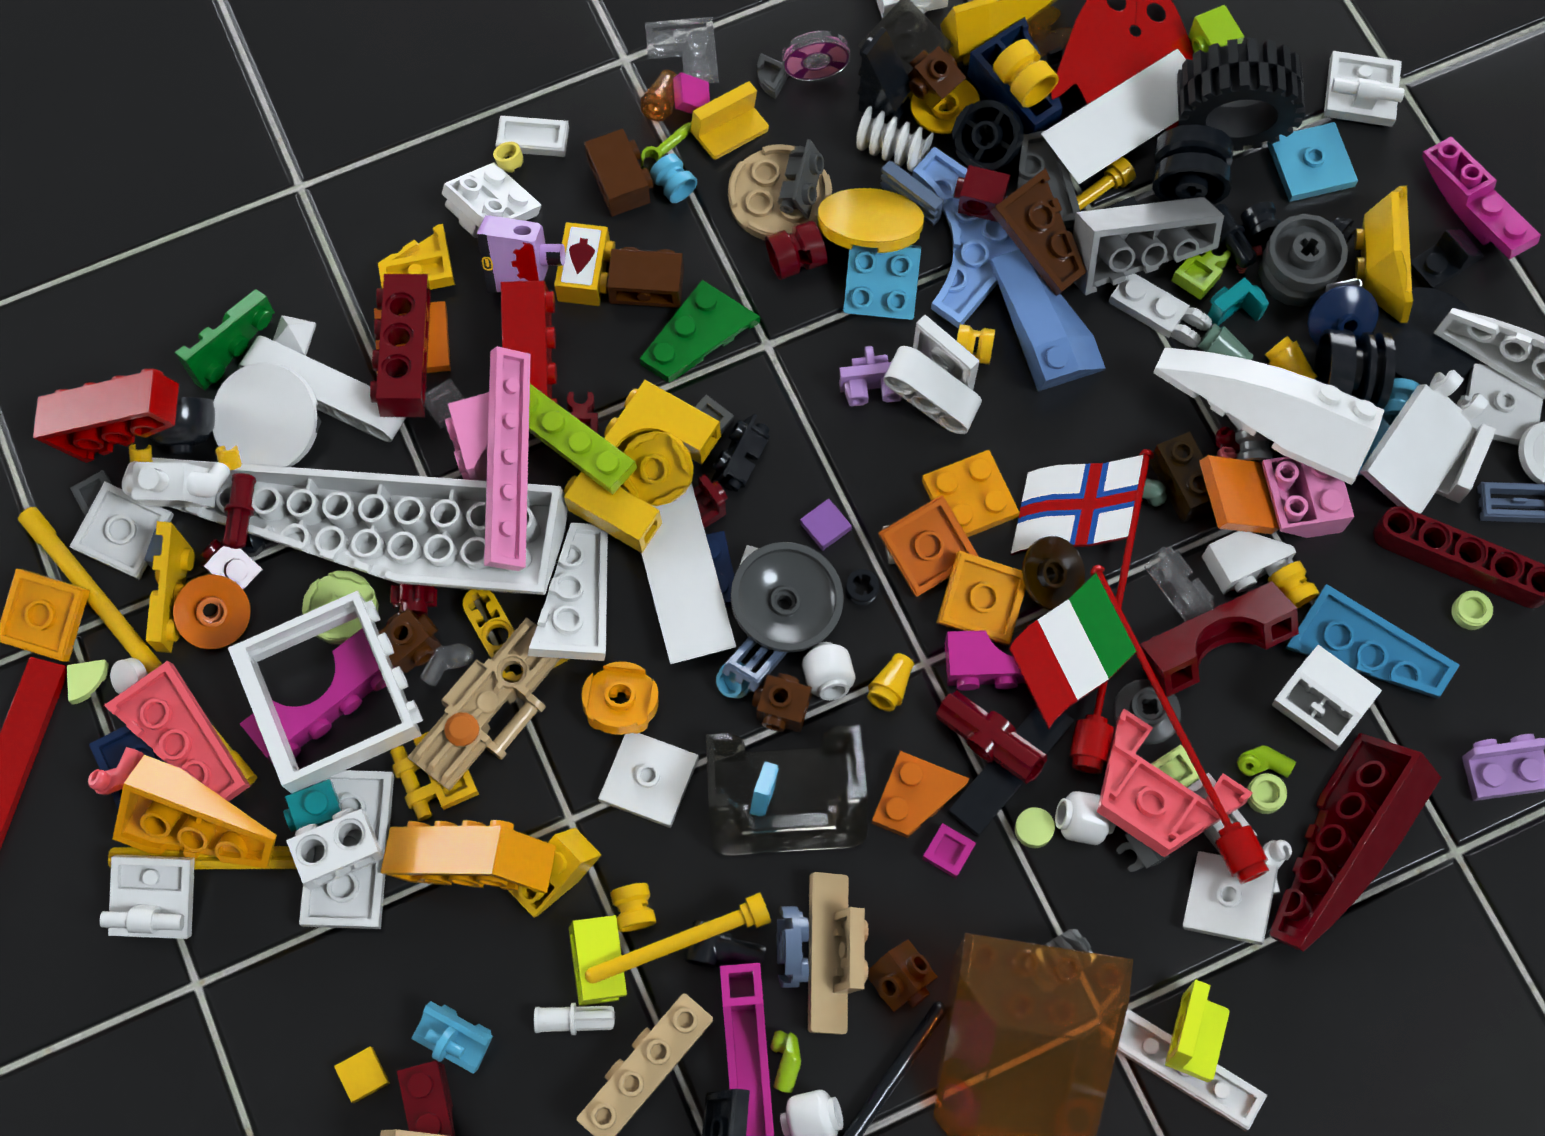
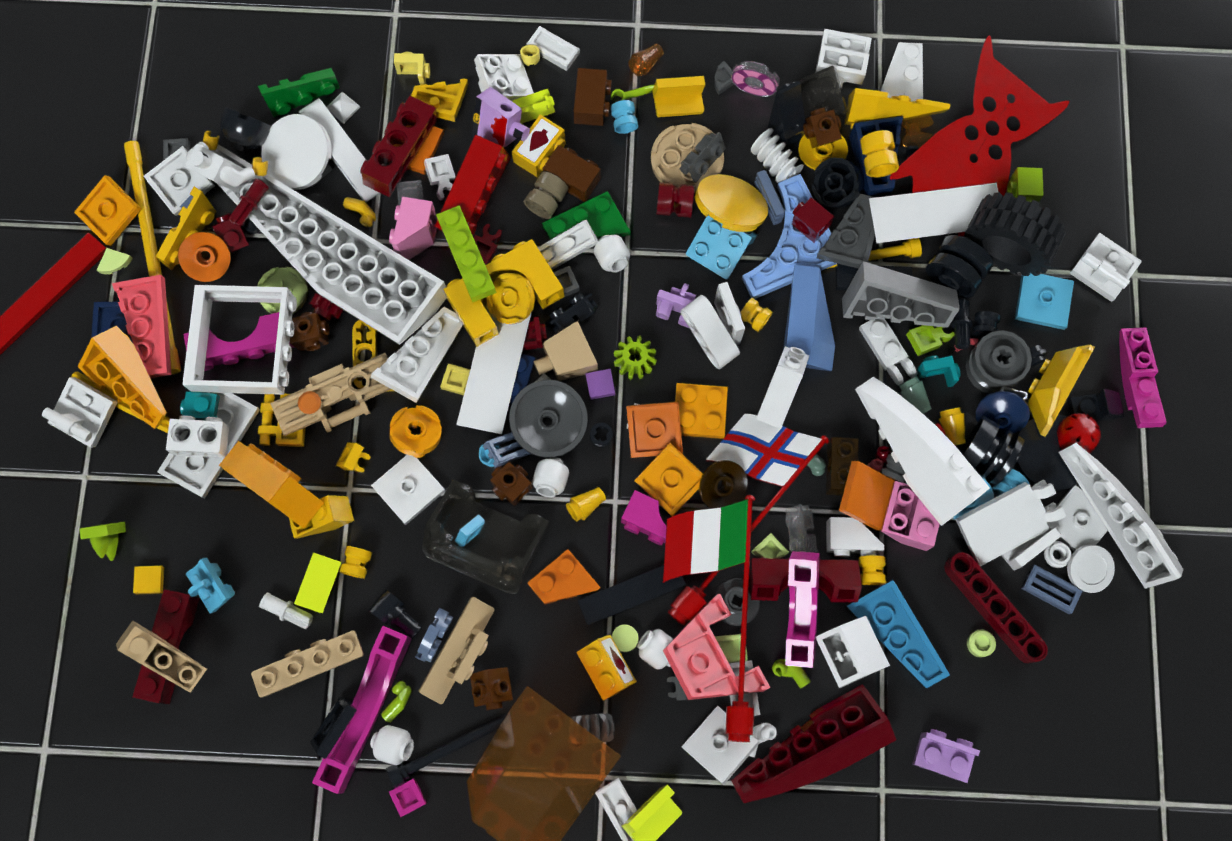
camera: 25 degrees right, 5 degrees up
wedge [33,369,179,463] -> none
coral arm [88,747,144,795] -> none
white tile [110,658,148,694] -> none
clear arm [420,643,474,686] -> none
bright pink plate [484,346,531,571] -> none
yellow piece [585,893,771,984] -> none
clear plate [645,17,719,83] -> none
dark pink tile [673,72,710,114] -> none
dark pink tile [922,823,976,879] -> none
dark red piece [936,690,1047,784] -> none
reddish brown wing [990,168,1087,296] -> none
yellowish green tile [1247,773,1287,814] -> none
none -> lime tile [79,522,126,561]
none -> yellow tile [336,442,371,472]
none -> yellow arm [343,197,376,227]
none -> light yellow bracket [394,52,430,85]
none -> white plate [423,154,455,201]
none -> light yellow tile [440,363,470,396]
none -> neon yellow hinge [512,89,555,124]
none -> dark tan wheel [523,171,569,219]
none -> tan torso [533,321,598,381]
none -> white tile [538,220,598,270]
none -> yellow brick [576,635,637,701]
none -> white head [594,235,630,272]
none -> lime gear [614,336,657,380]
none -> yellowish green tile [751,533,789,559]
none -> white window [756,346,809,429]
none -> dark pink arch [785,551,820,668]
none -> white plate [1044,541,1072,568]
none -> red helmet [1057,413,1101,454]

